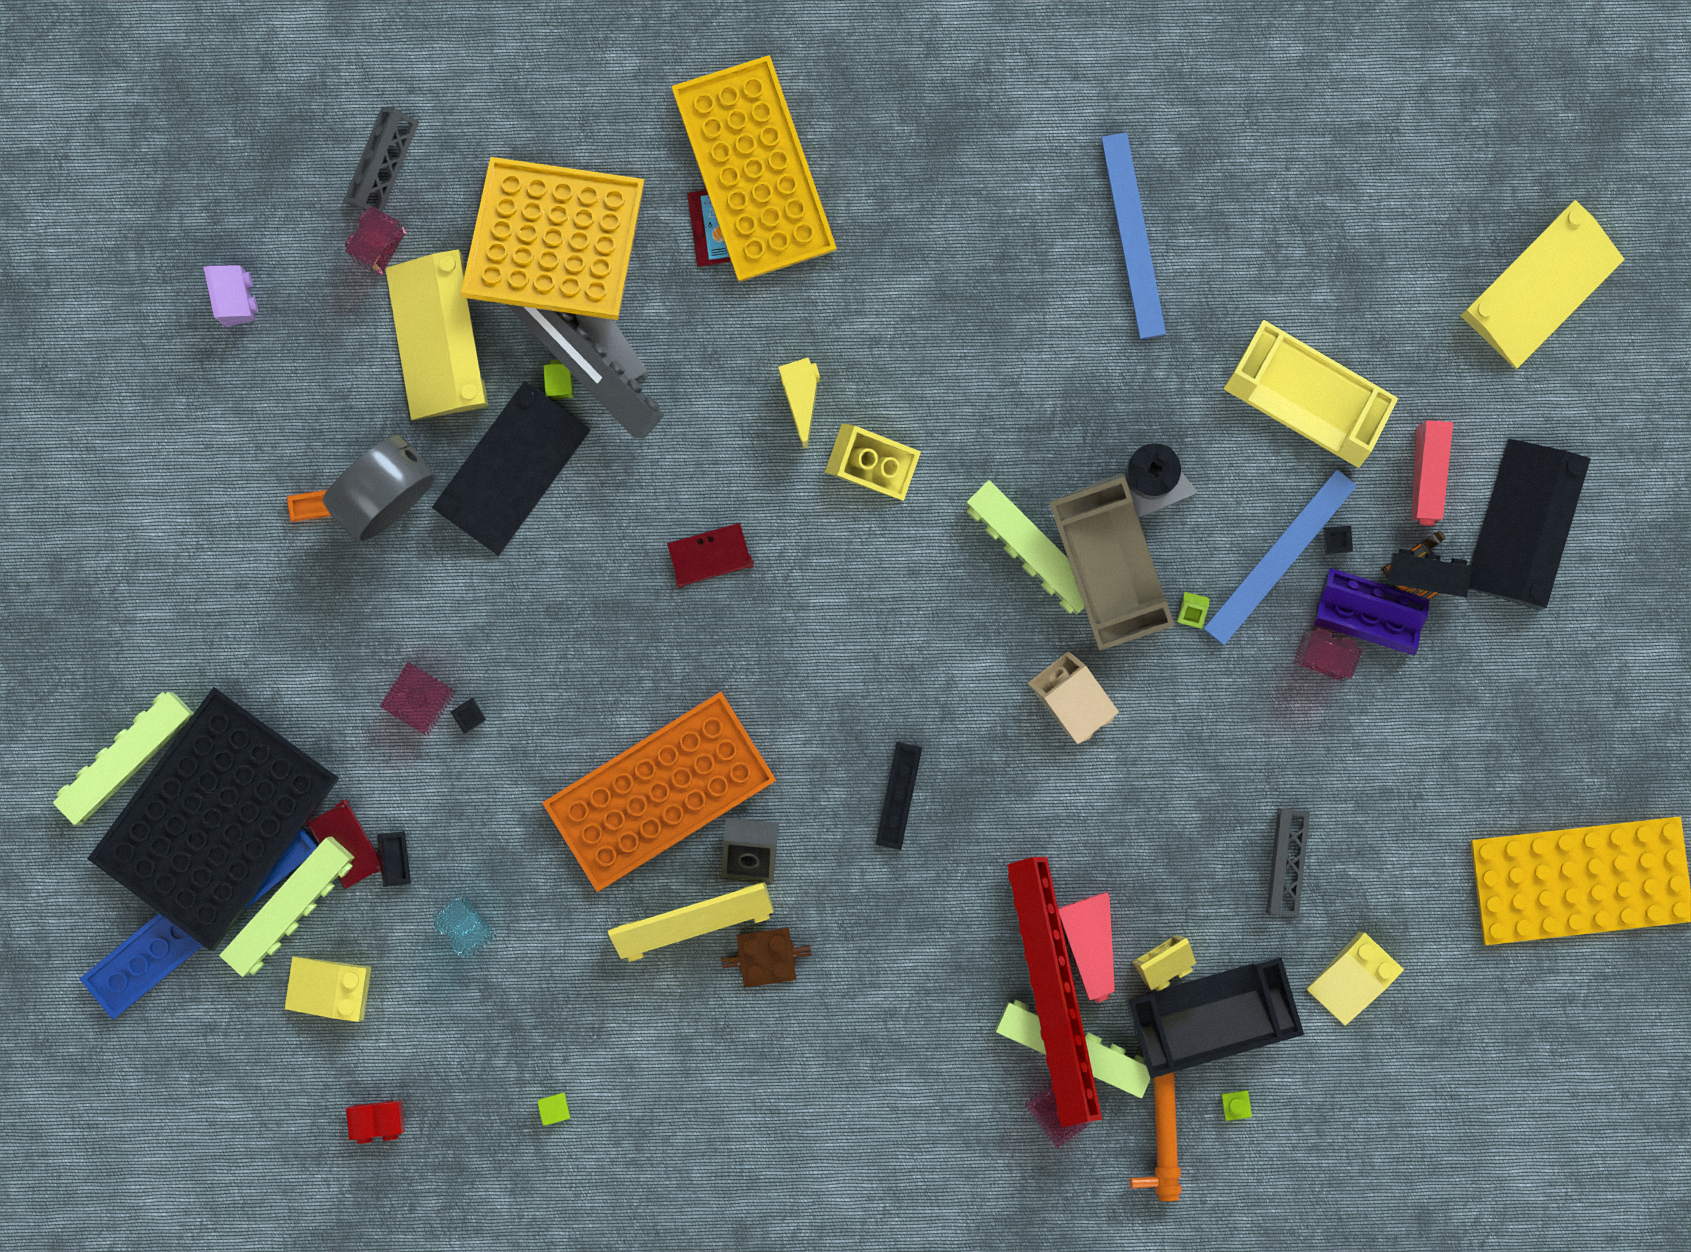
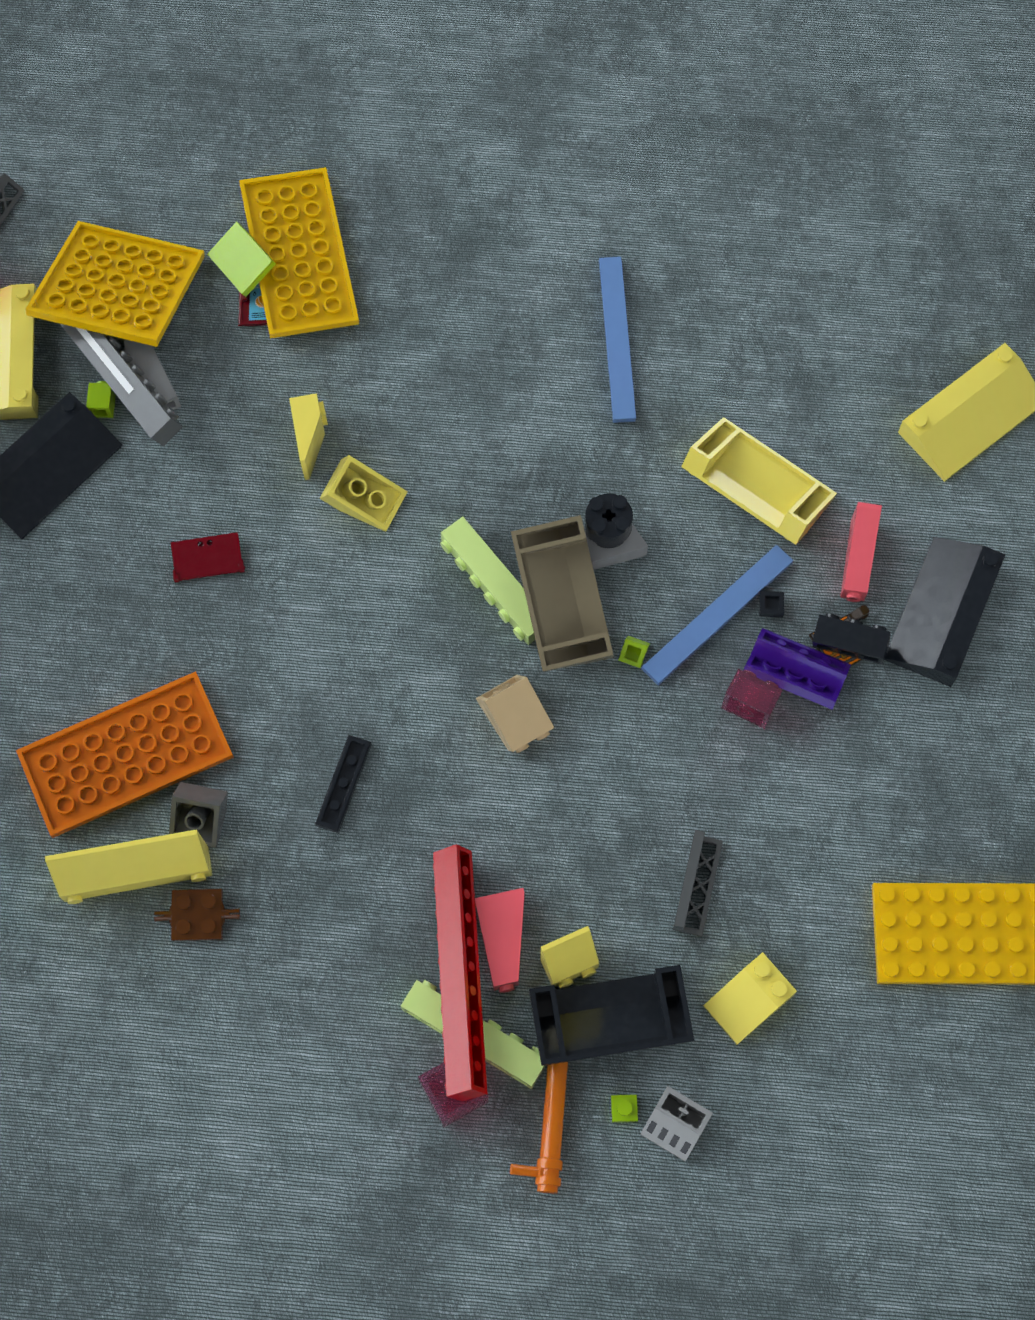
camera: 10 degrees right, 15 degrees down
none -> lime tile [207,221,276,297]
none -> light grey slope [640,1086,713,1161]

